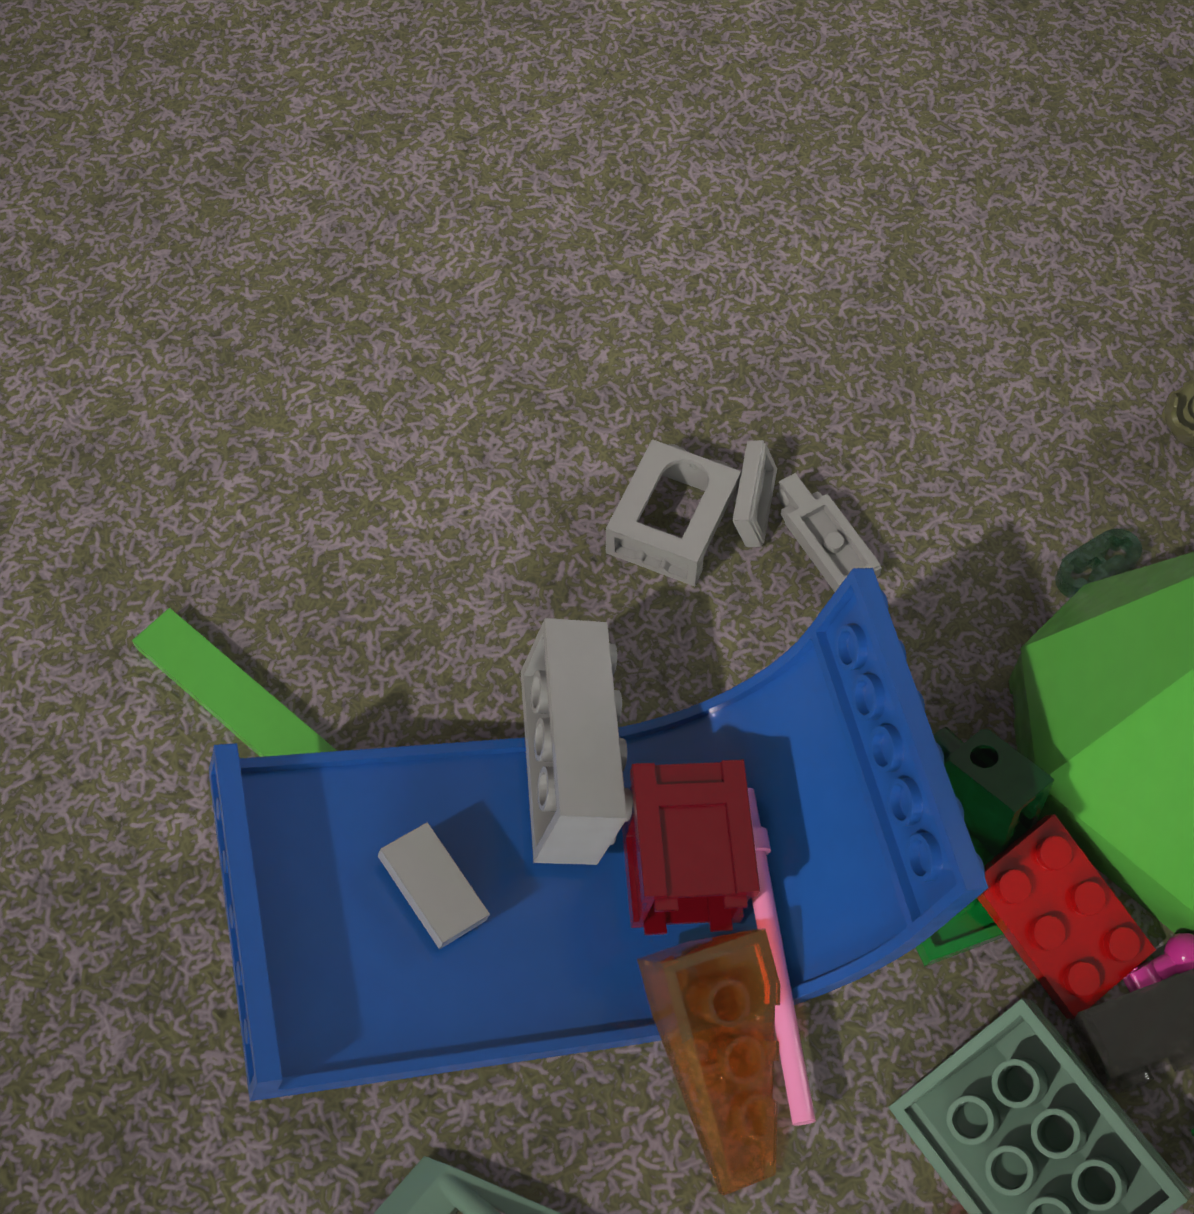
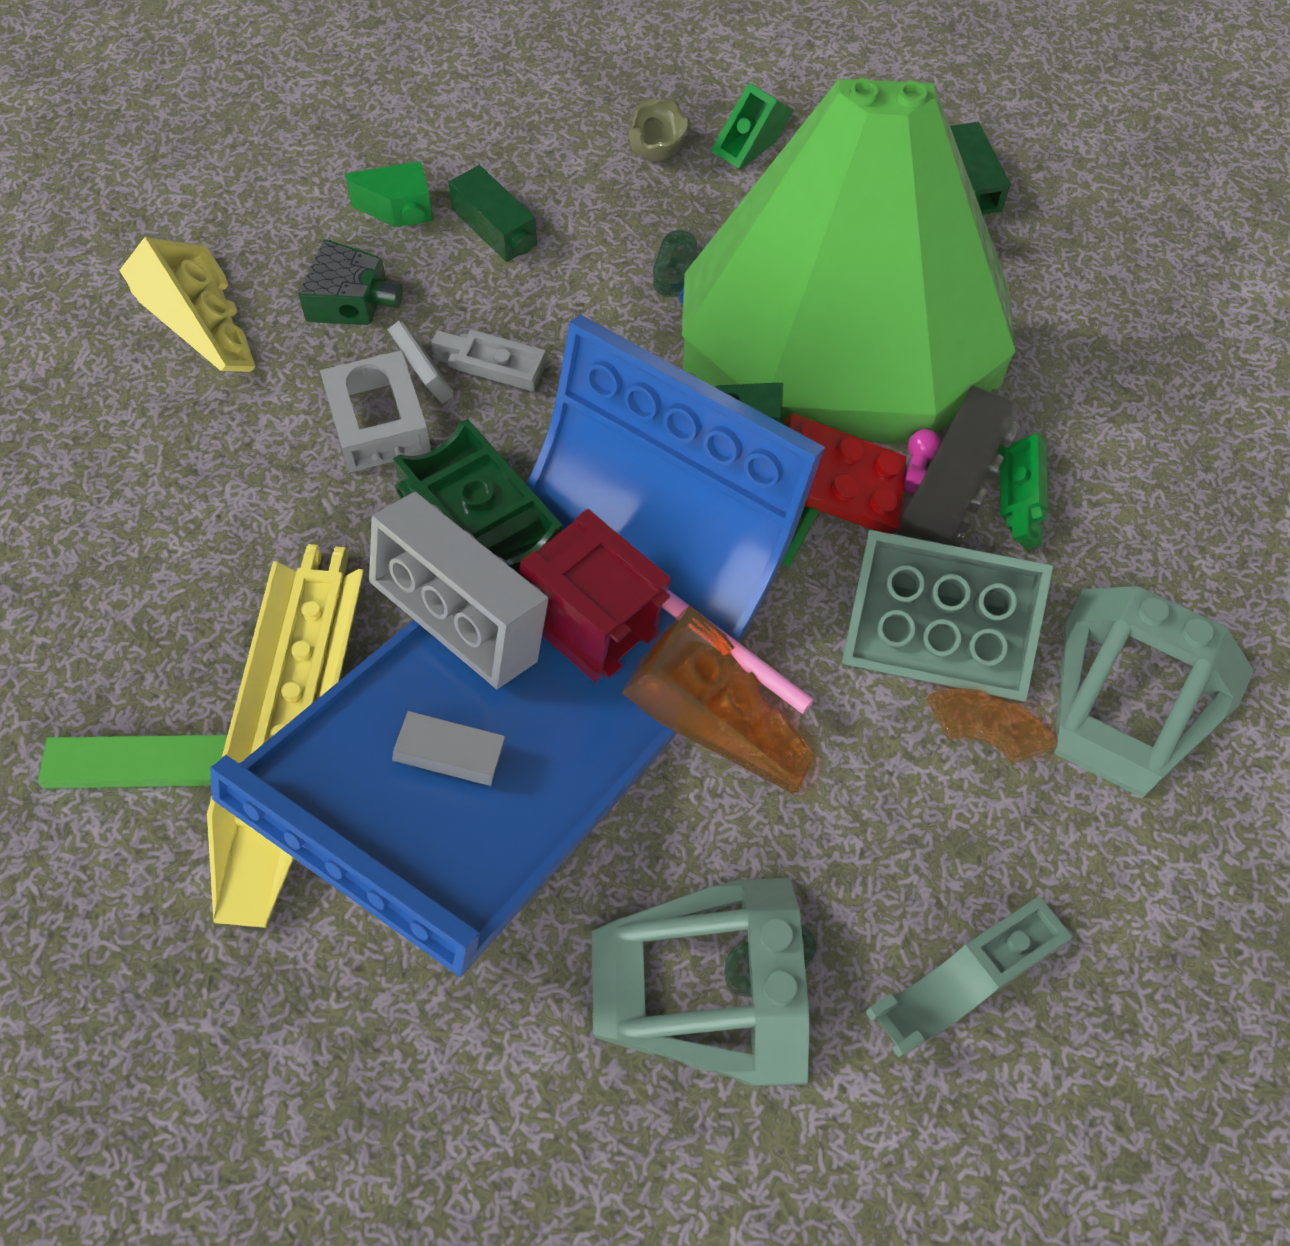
camera: 45 degrees left, 0 degrees up
none -> light yellow wedge [120,237,256,372]
none -> light yellow hinge [207,544,364,928]
none -> torso [298,239,403,325]
none -> green slope [345,161,433,227]
none -> dark green piece [393,419,563,576]
none -> dark green brick [448,165,537,262]

